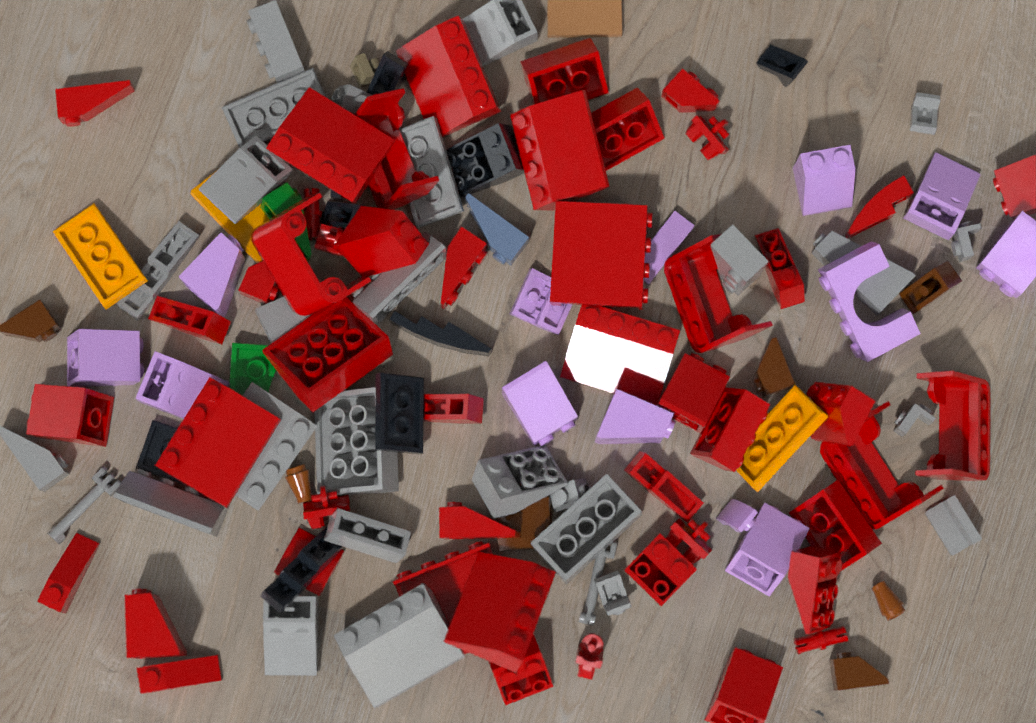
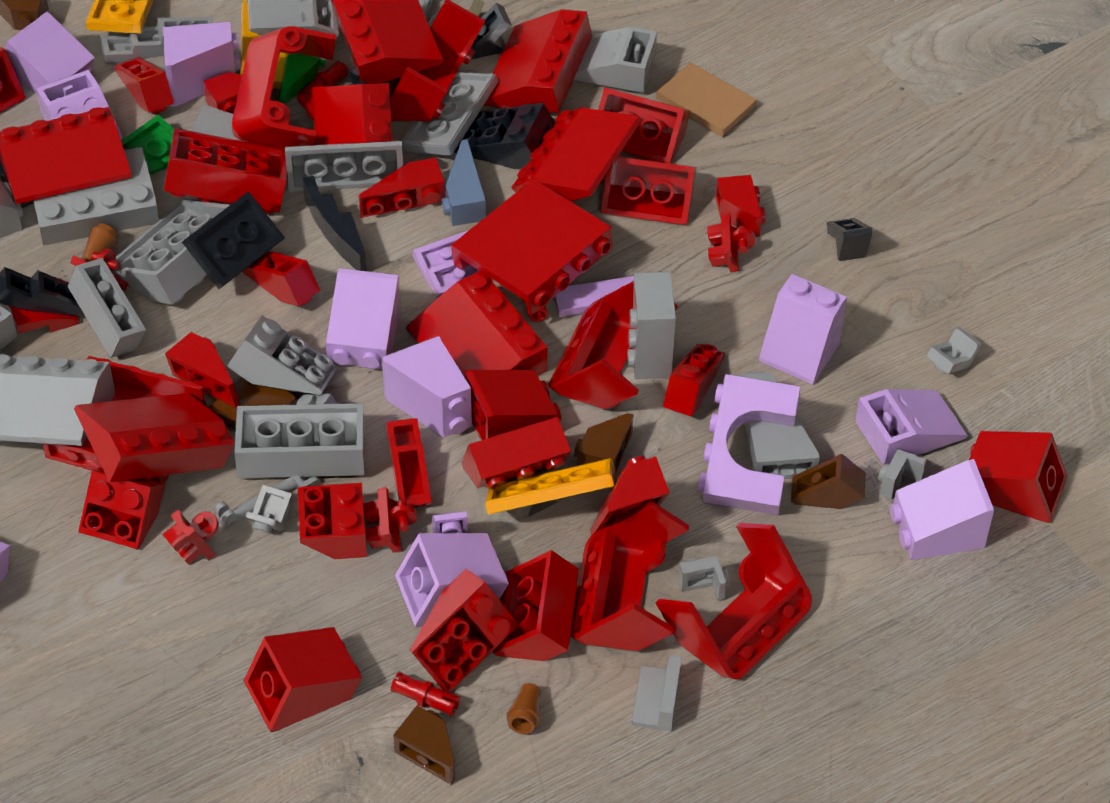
camera: 40 degrees right, 30 degrees down
red slope [845,175,914,239] -> none

